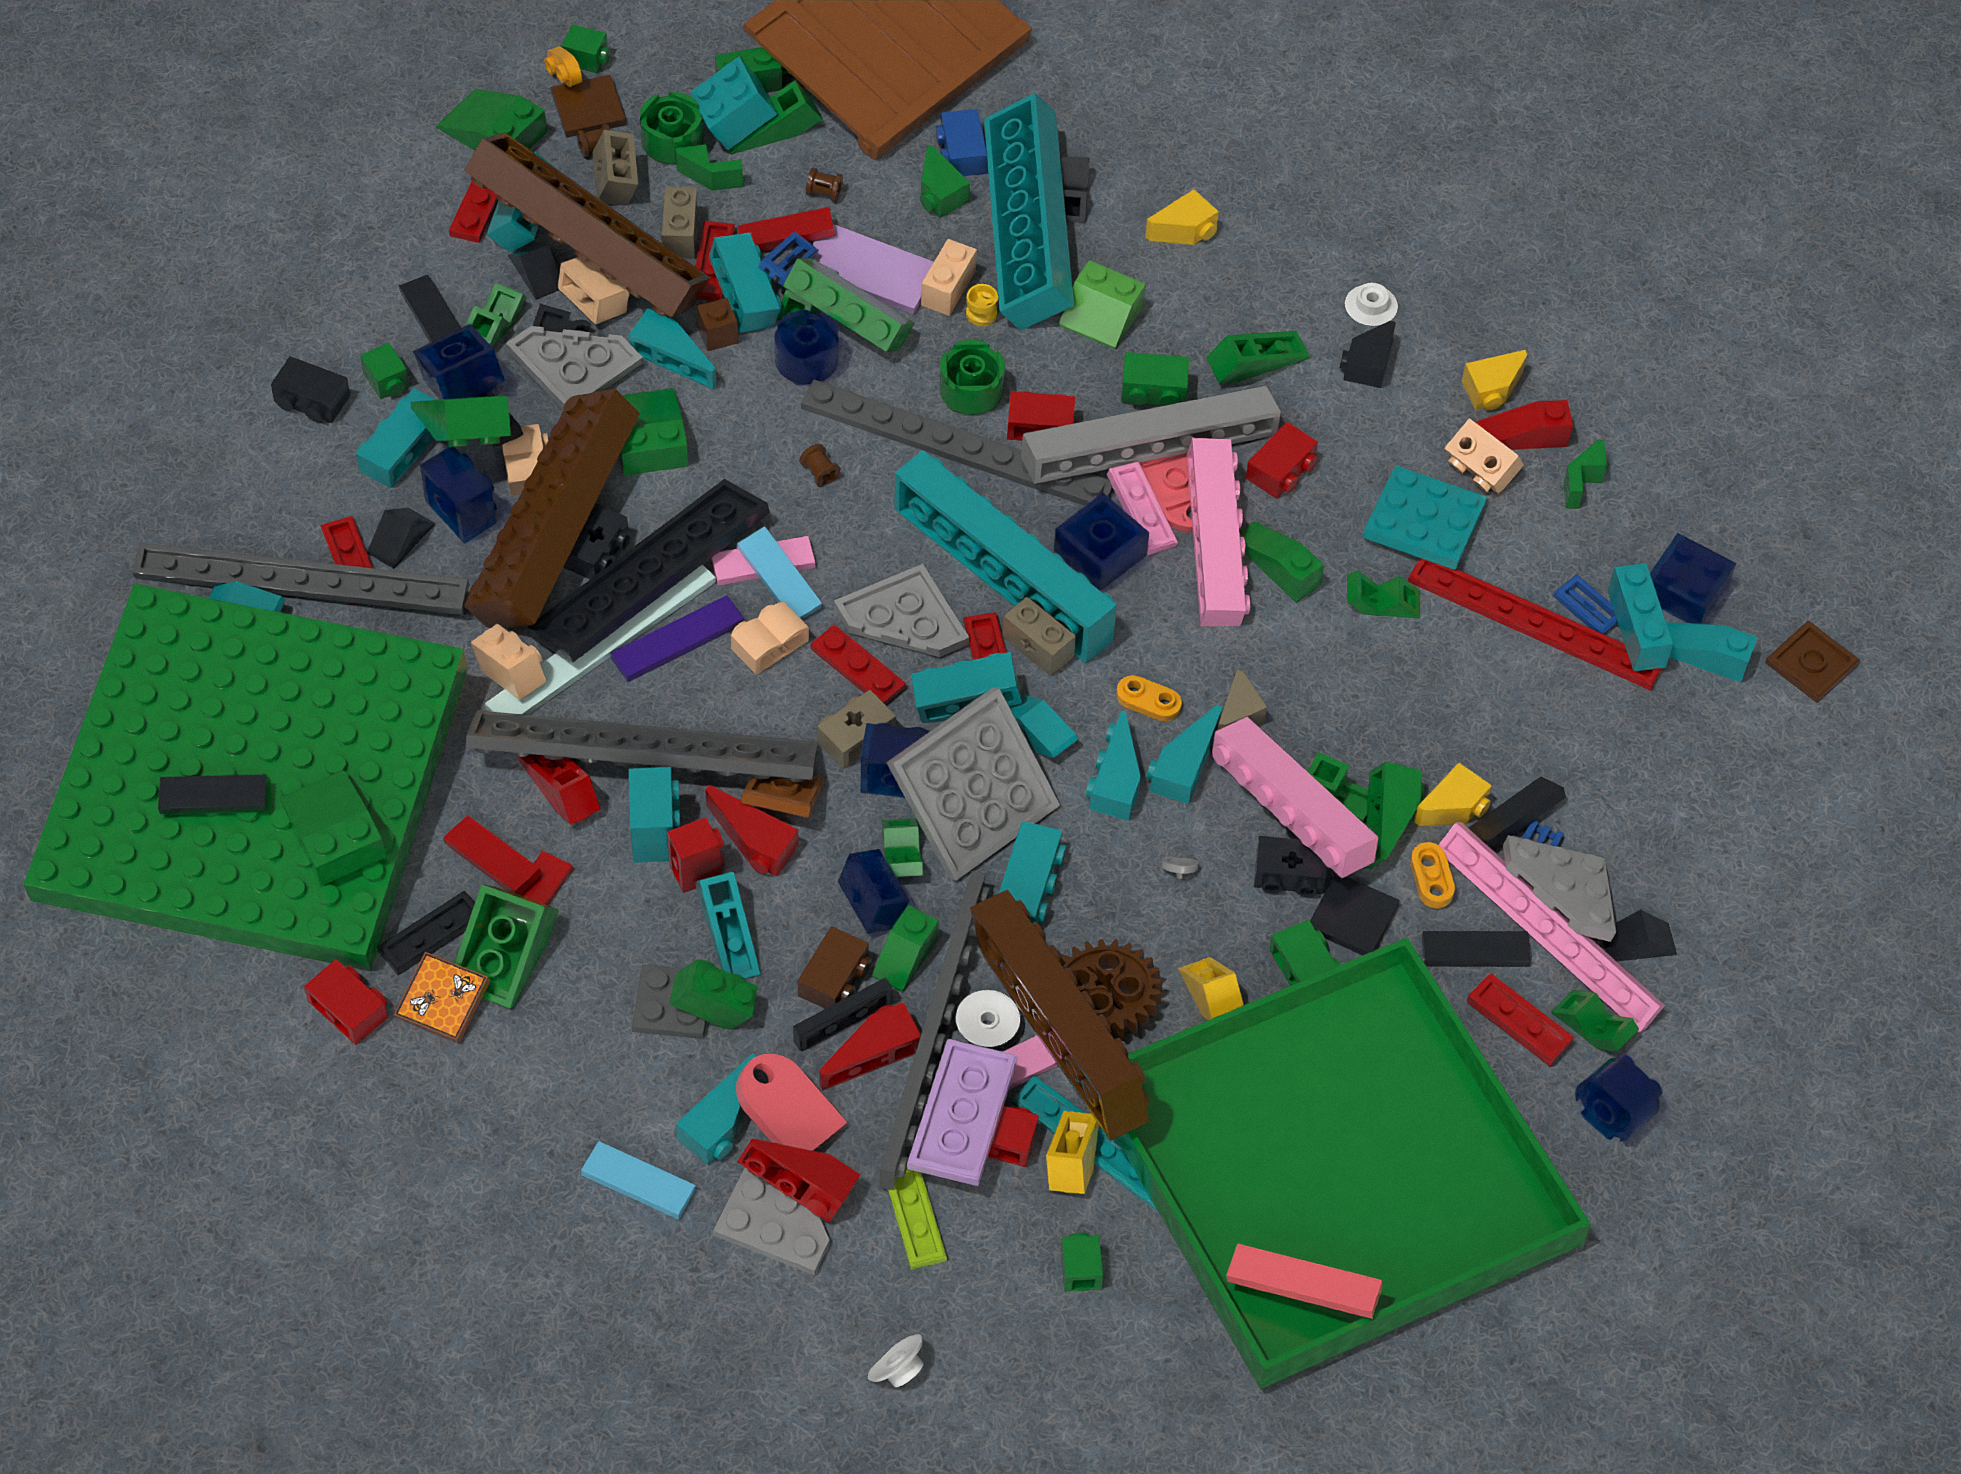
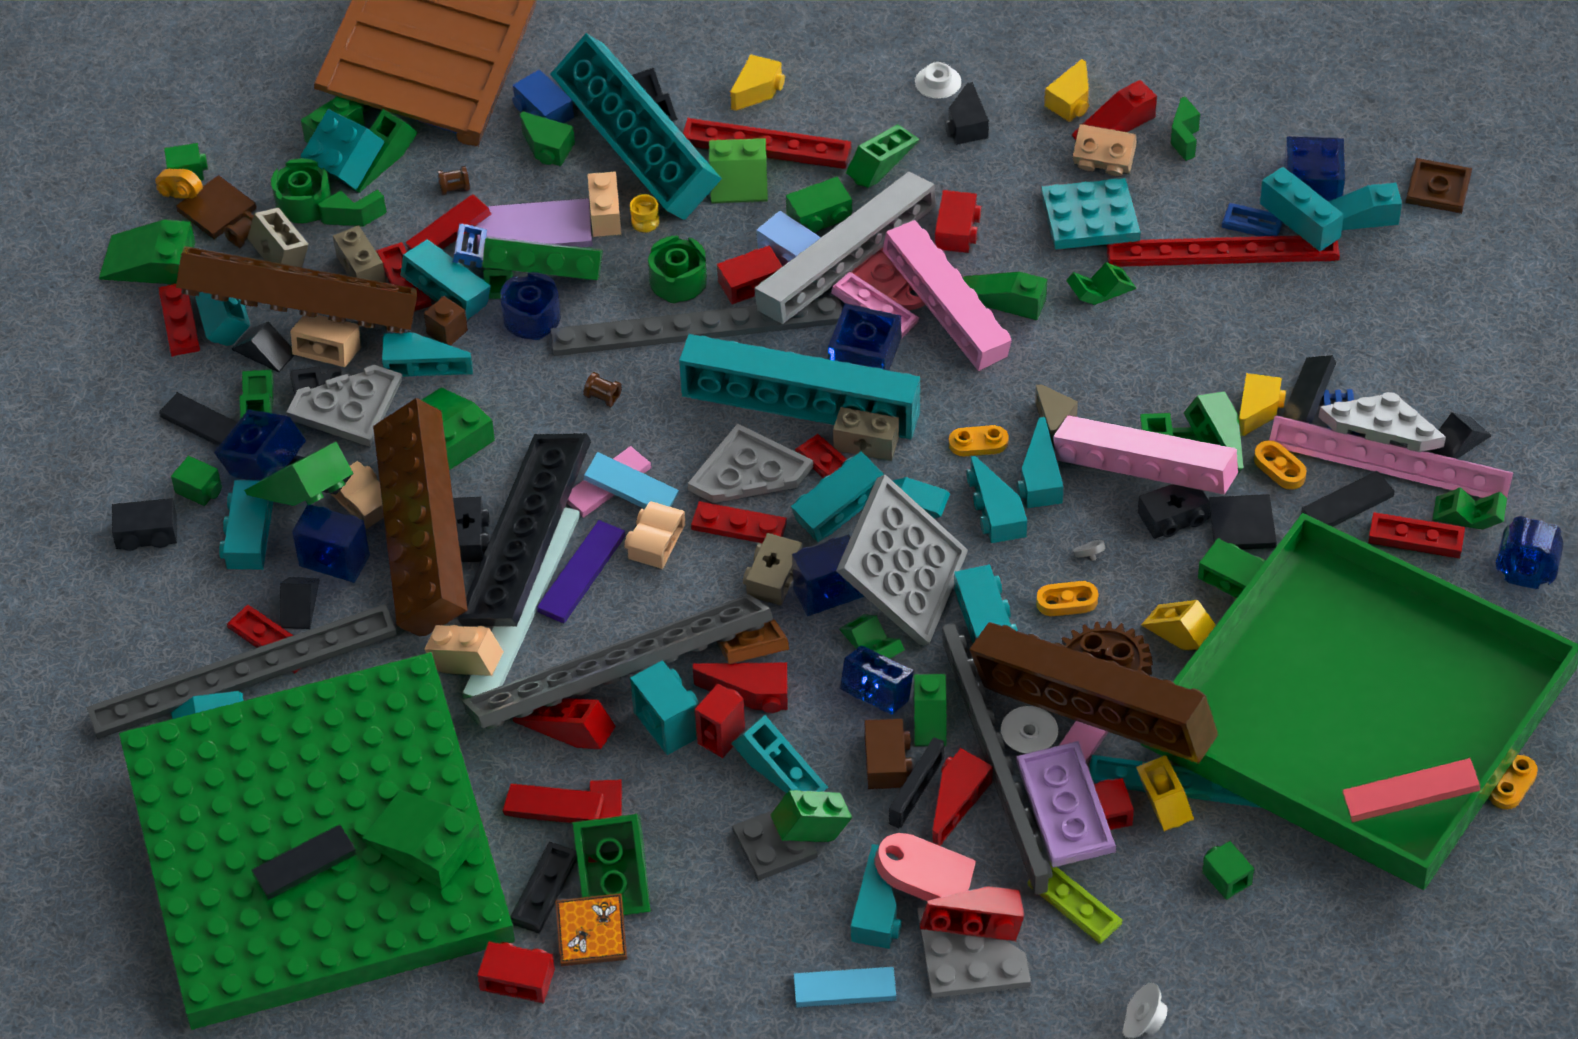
camera: 25 degrees left, 5 degrees down
none -> red plate [683,118,852,169]
none -> light blue brick [757,211,821,266]
none -> light orange plate [1036,581,1098,616]
none -> light orange plate [1489,755,1538,809]

